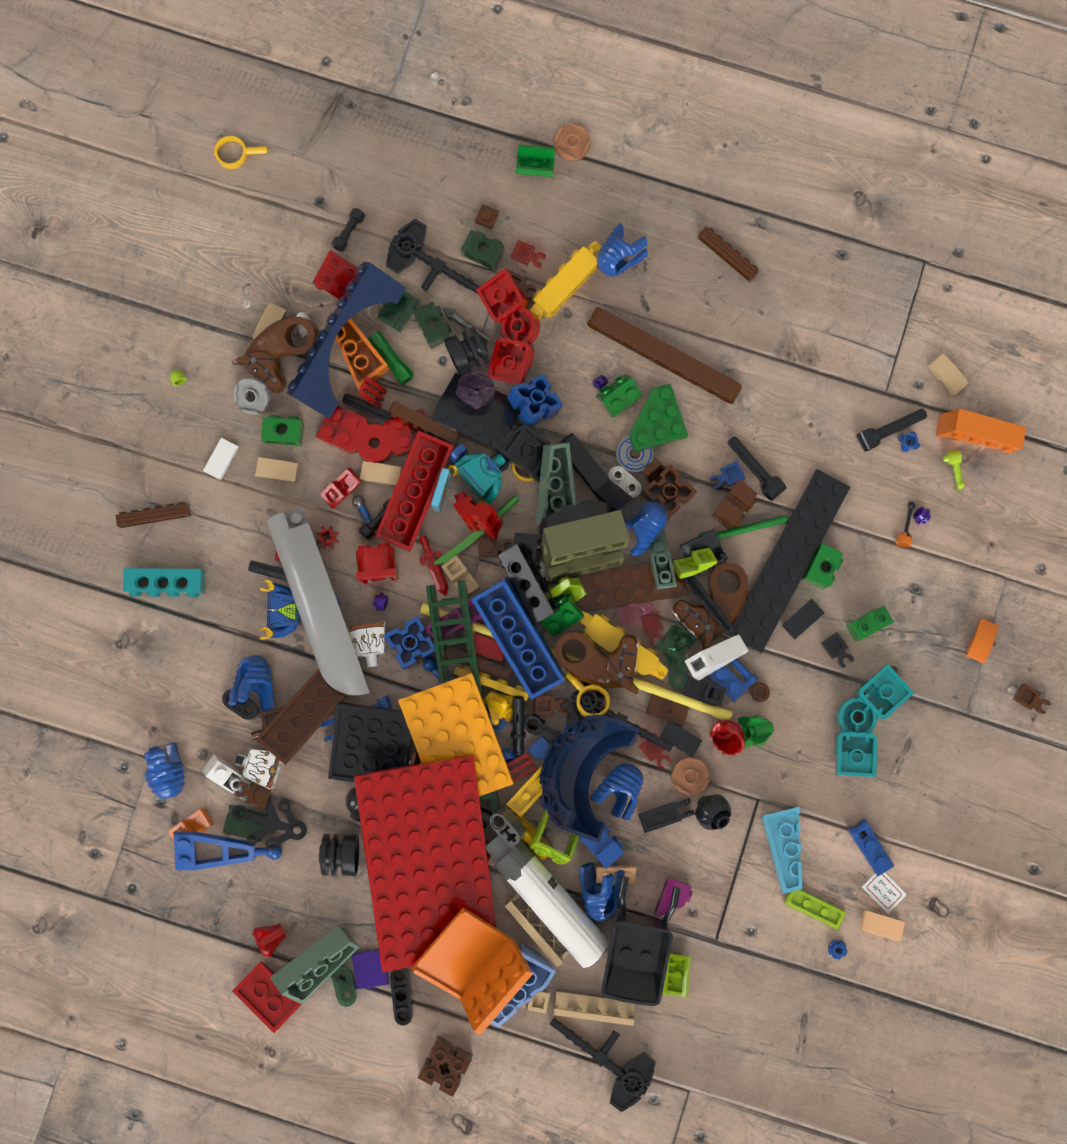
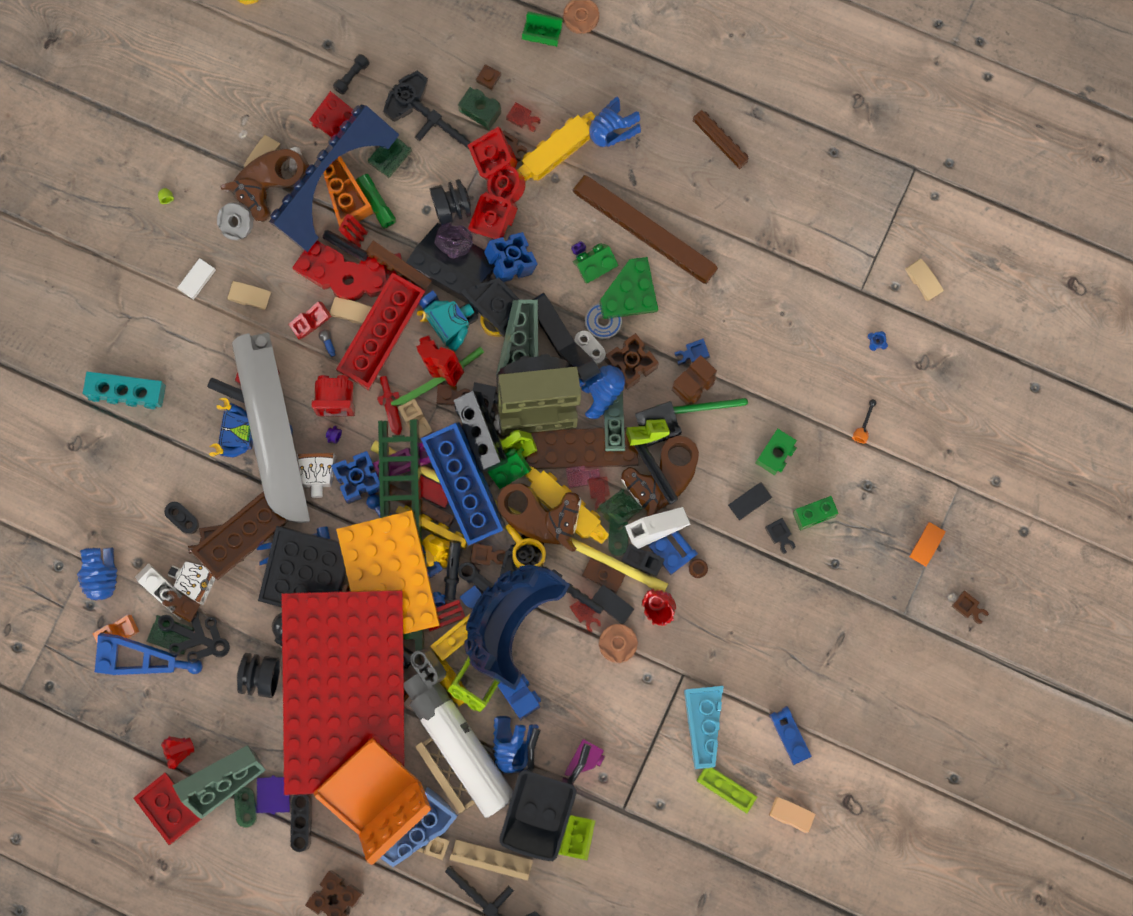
camera: 10 degrees right, 5 degrees down
reddish brown piece [115,502,191,528] -> none
blue hair [228,655,275,711] -> none
green brick [261,415,304,446] -> none
red gear [316,526,339,549] -> none
black piece [359,499,390,540] -> none
clear green brick [413,301,452,349] -> none
medium azure tile [431,468,451,512] -> none
flat silver piece [442,307,489,343] -> none
blue hair [590,763,644,820] -> none
light nougat hinge [596,863,636,884] -> none
black hinge [638,798,695,833] -> none
reddish brown plate [642,459,664,484] -> none
black plant [695,794,731,830] -> none
black axle [727,436,787,501] -> none
black plate [727,469,850,653] -> none
green brick [738,715,774,748] -> none
blue plate [828,940,847,960] -> none
teal plate [834,664,914,777] -> none
black axle [856,408,927,452] -> none
white sticker [862,873,907,914] -> none
dark purple plate [913,507,931,524] -> none
orange wedge [935,408,1026,454] -> none
lime piece [942,449,965,489] -> none

